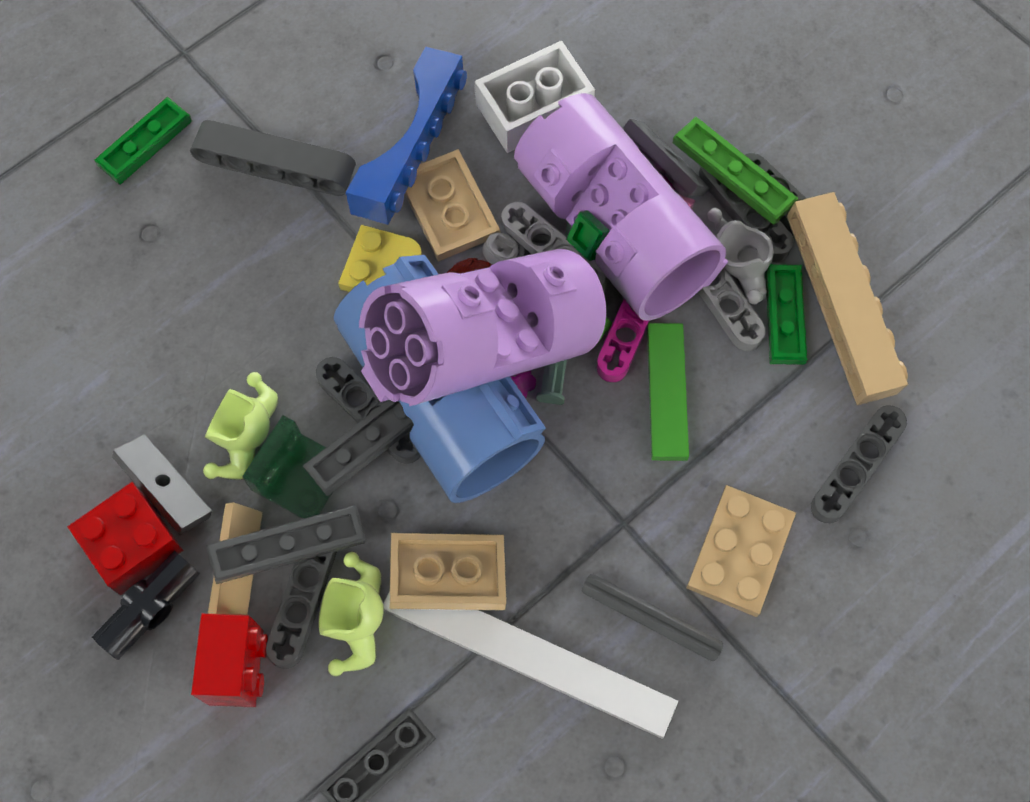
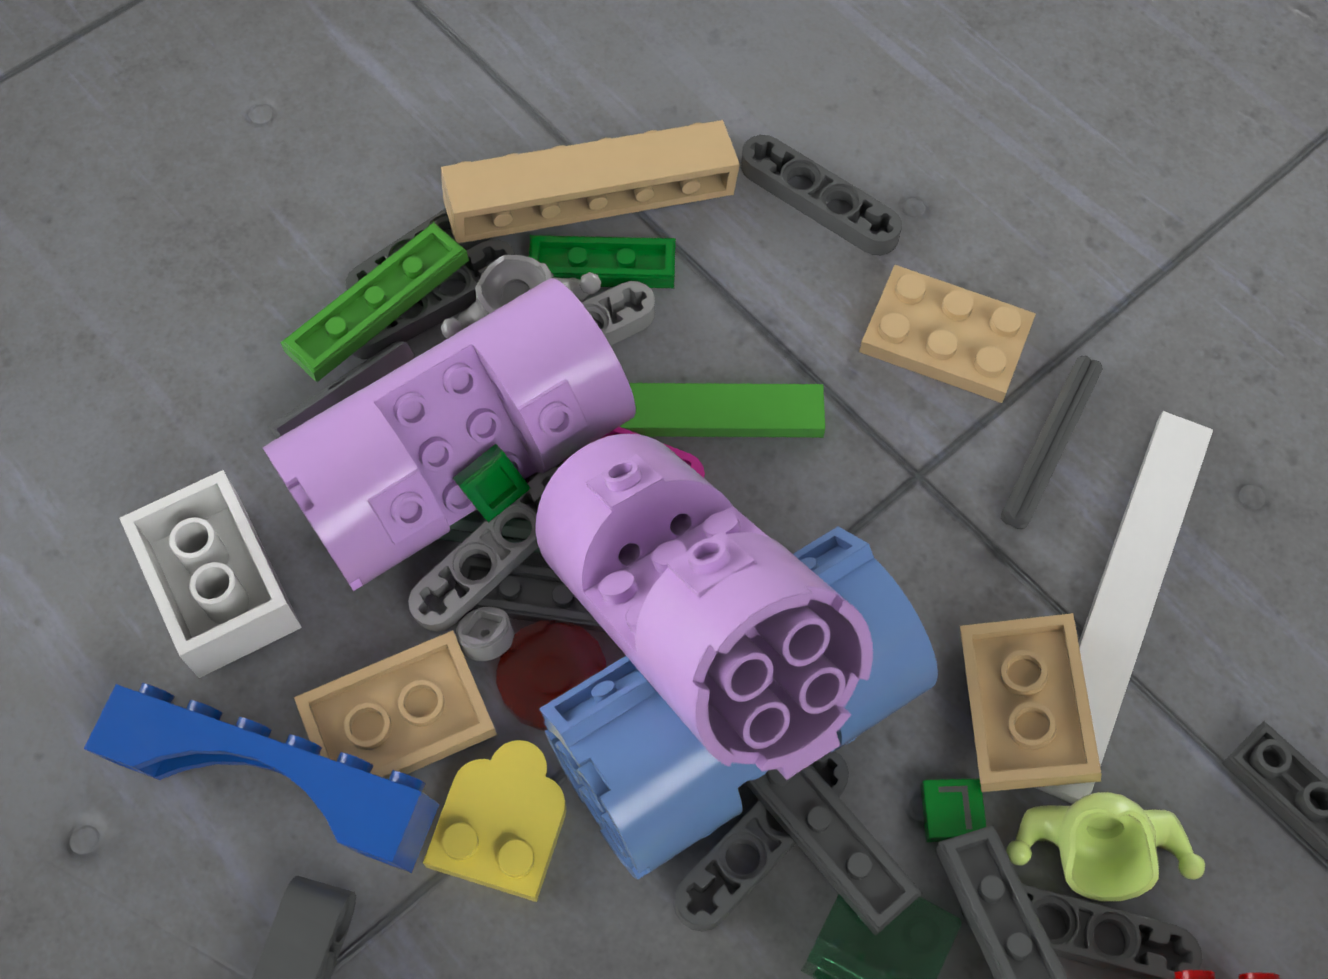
camera: 90 degrees left, 5 degrees down
none -> green tile [920,778,987,842]

